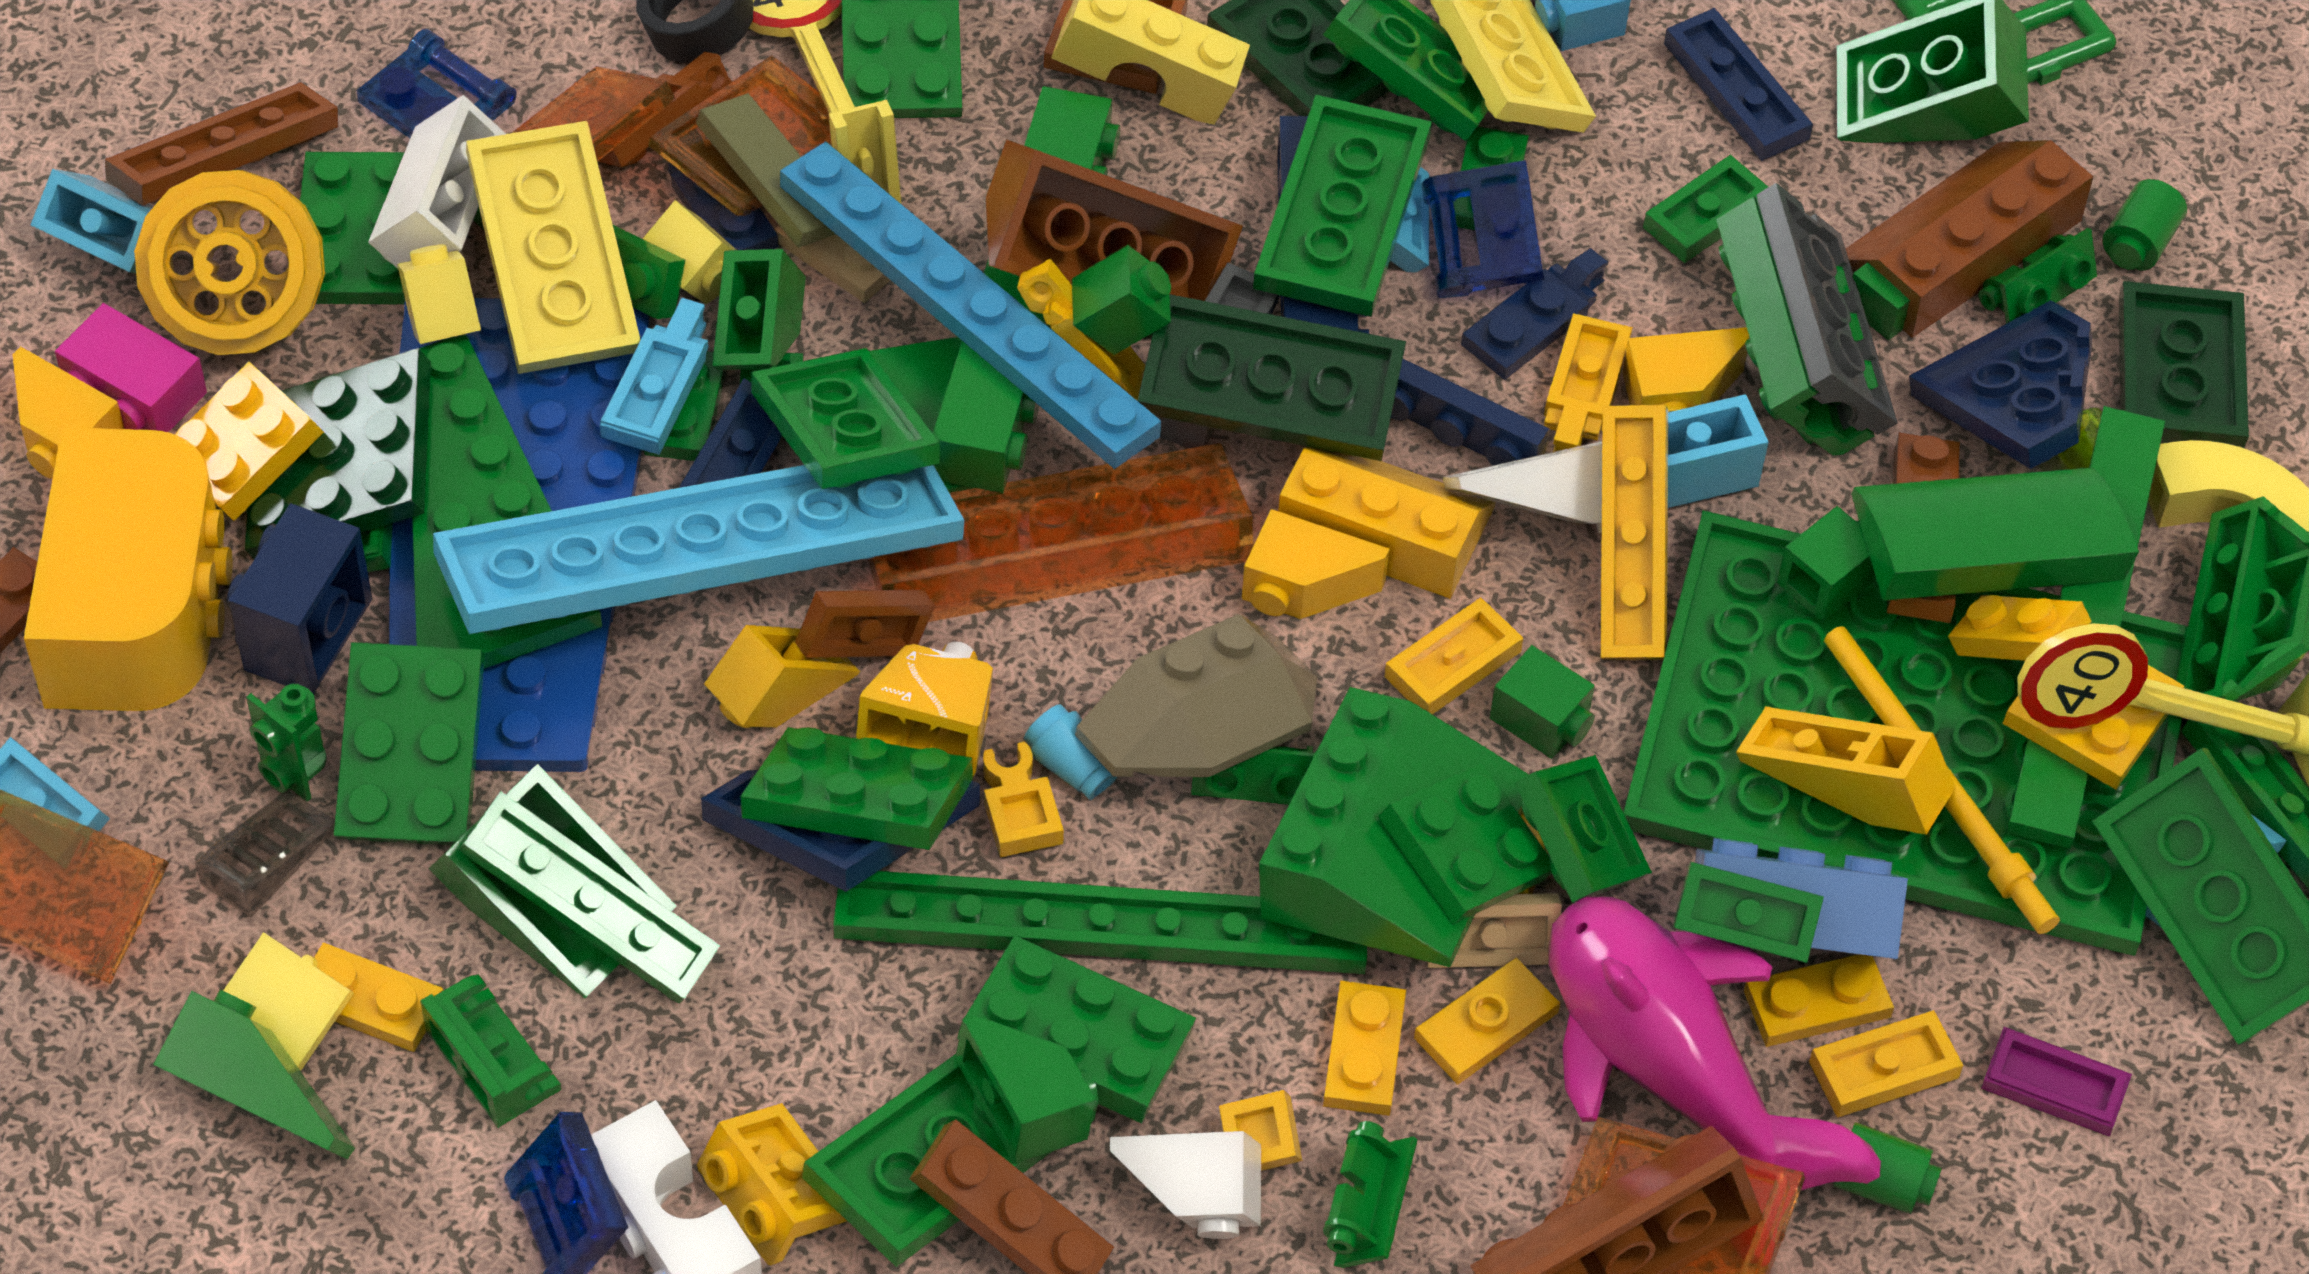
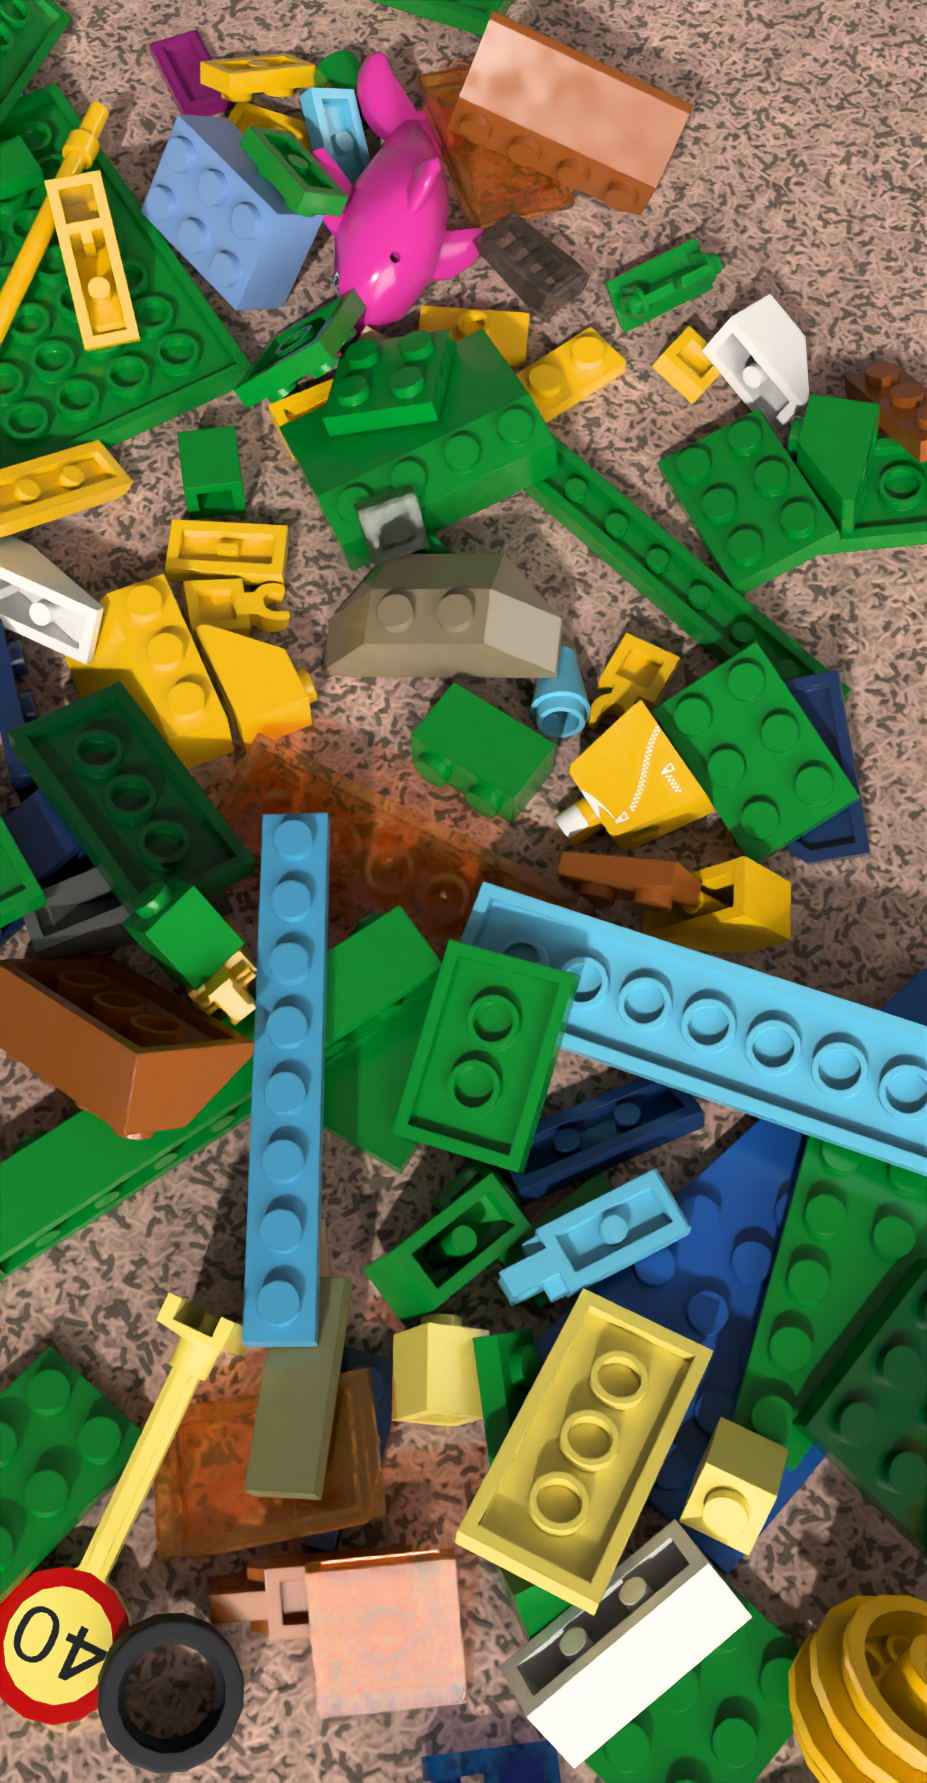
camera: 135 degrees left, 10 degrees up
none -> yellow plate [181,578,290,644]
none -> yellow plate [200,53,316,102]
none -> medium azure plate [299,87,370,184]
none -> clear smoke tile [353,485,430,566]
none -> green brick [411,682,556,824]
none -> clear smoke slope [473,211,590,322]

